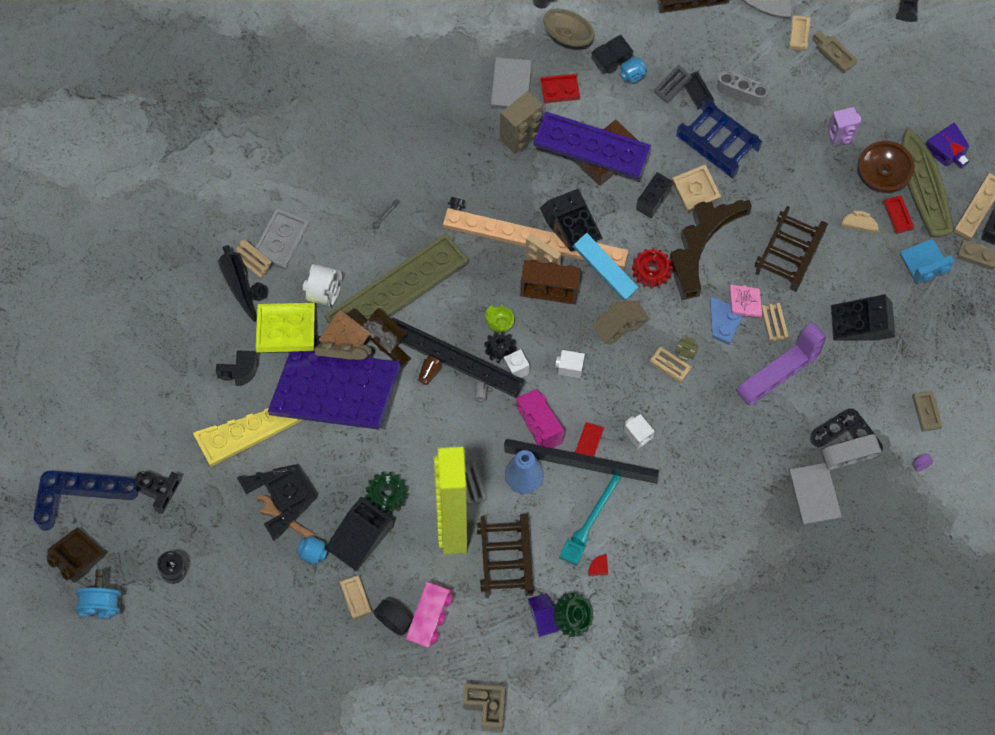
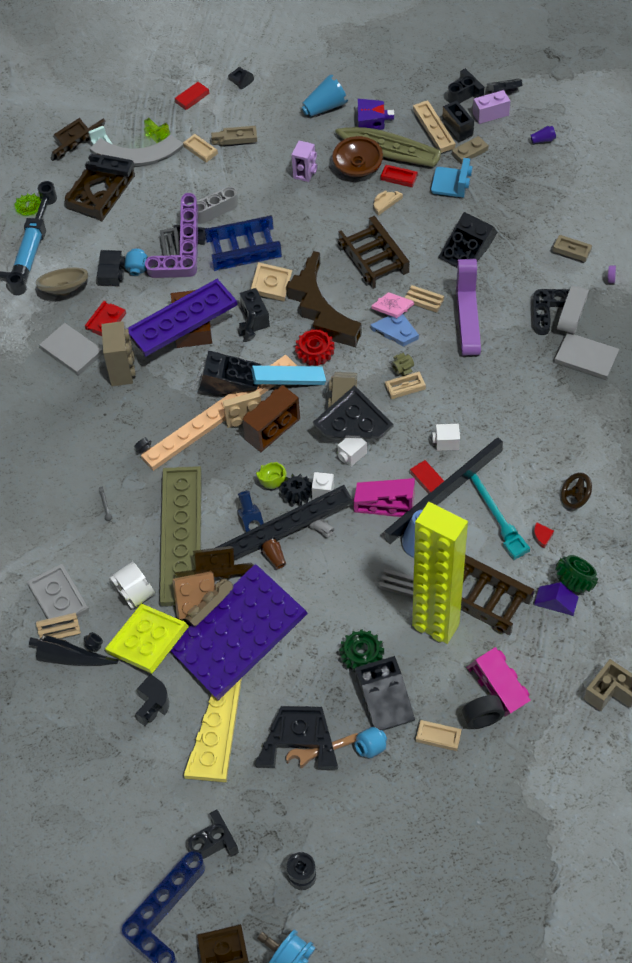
camera: 50 degrees left, 10 degrees down
none -> medium lavender beam [145,193,198,278]
none -> dark blue bracket [237,491,264,532]
none -> black bar [239,311,256,341]
none -> dark azure cone [301,74,348,117]
none -> black plate [313,385,394,439]
none -> dark brown piece [561,472,592,510]

